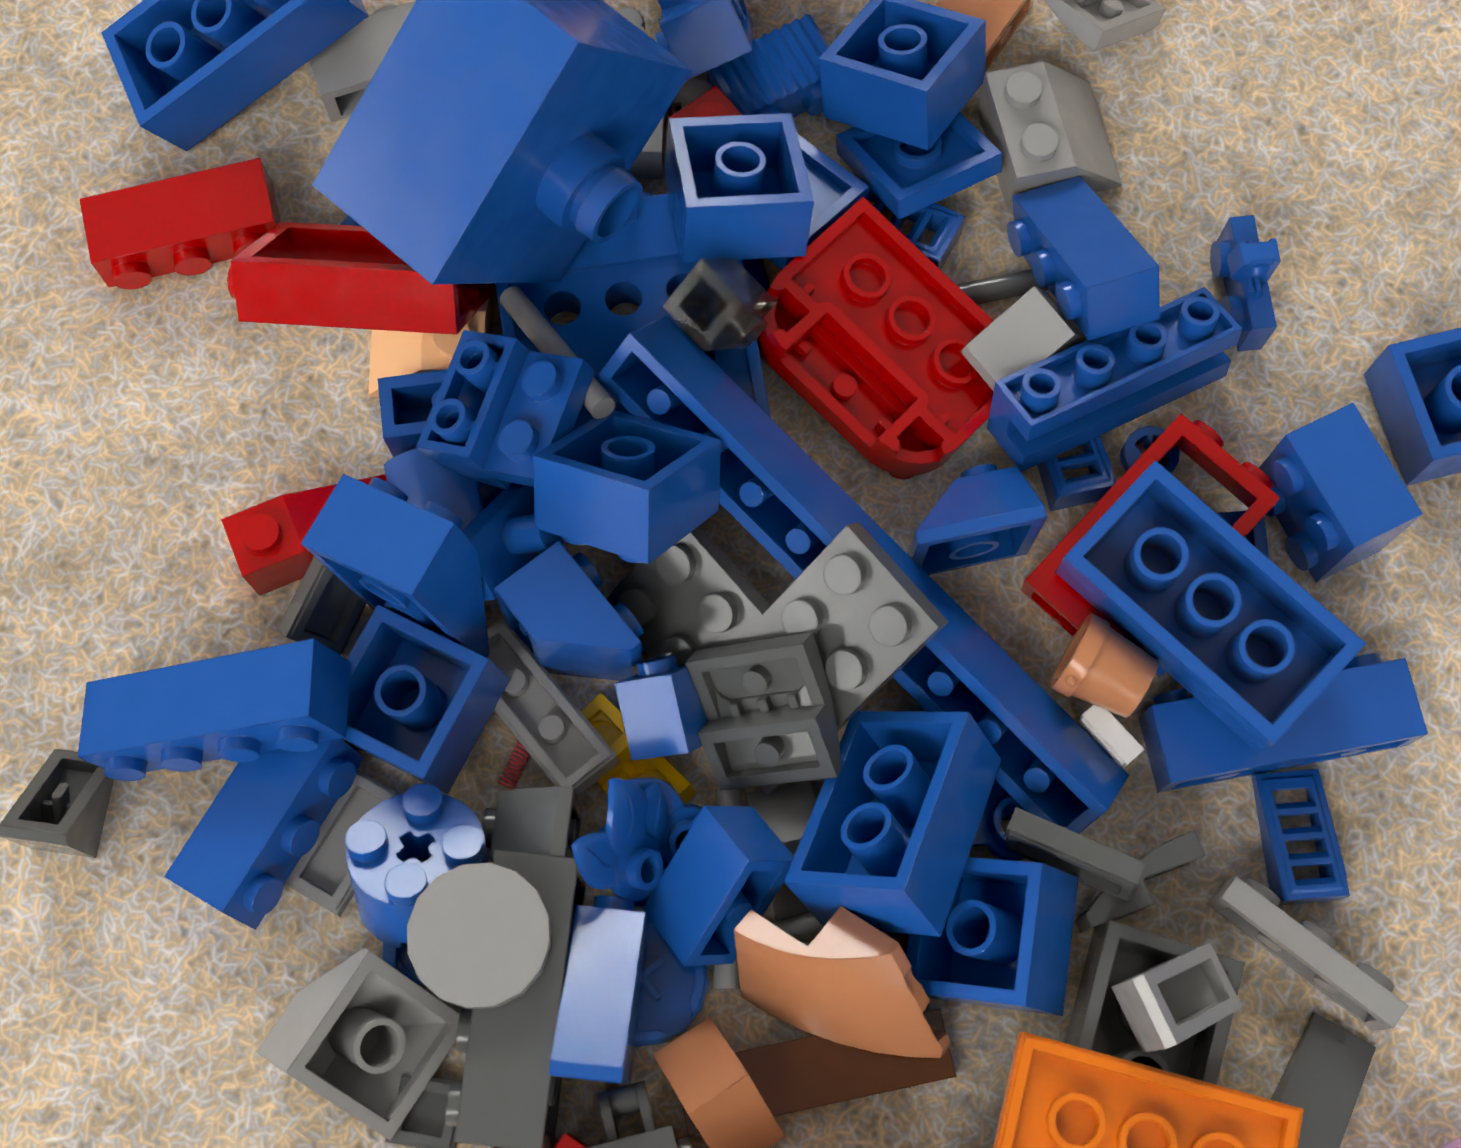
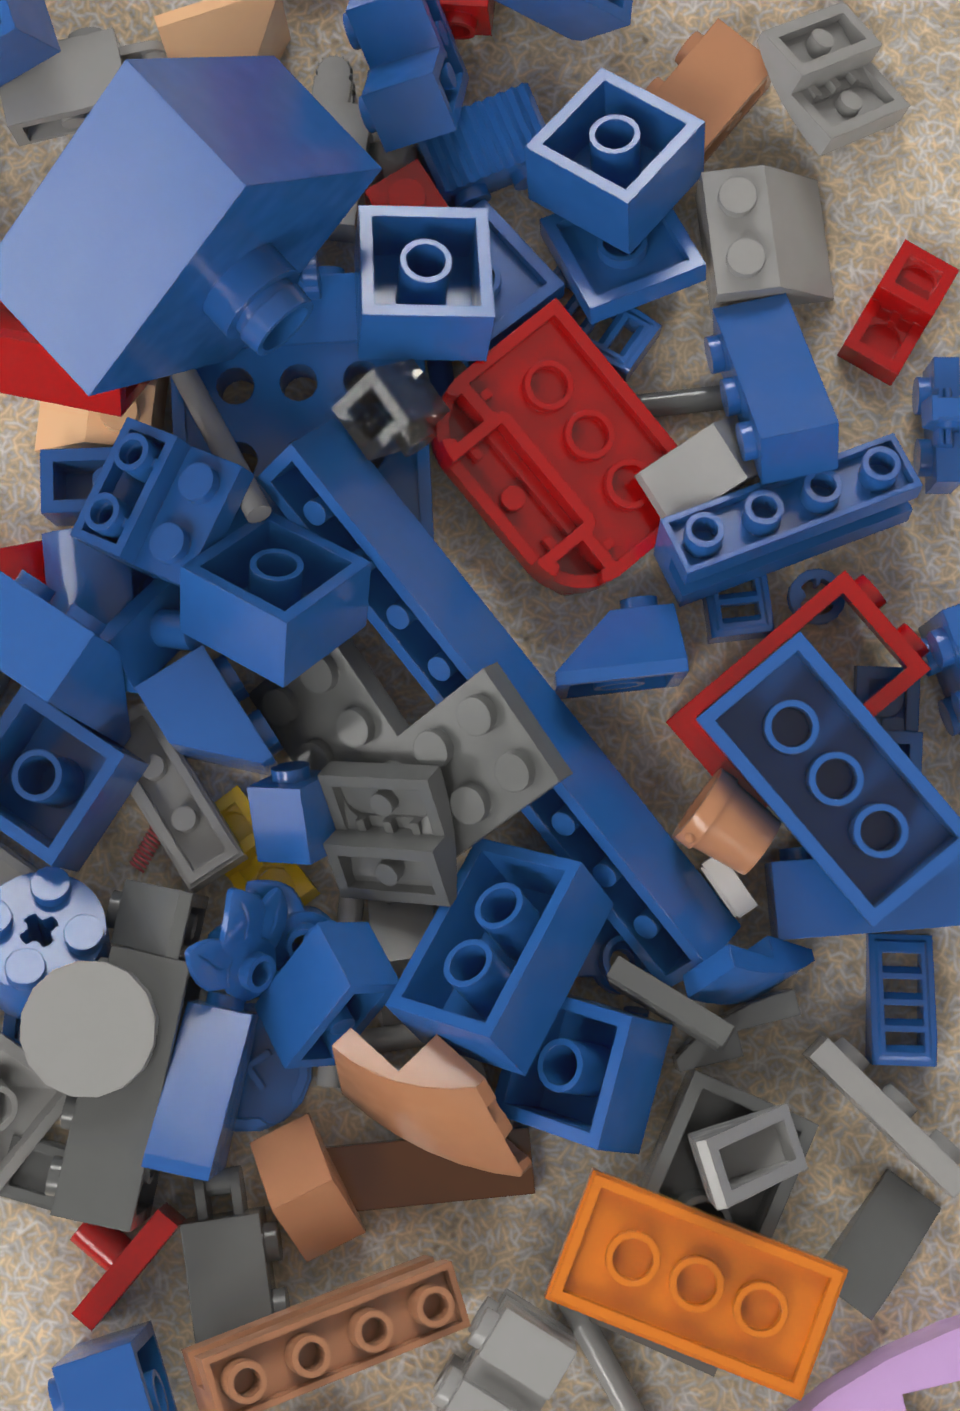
camera: 10 degrees right, 10 degrees up
none -> blue slope [682,935,815,1005]
none -> red slope [837,239,959,386]

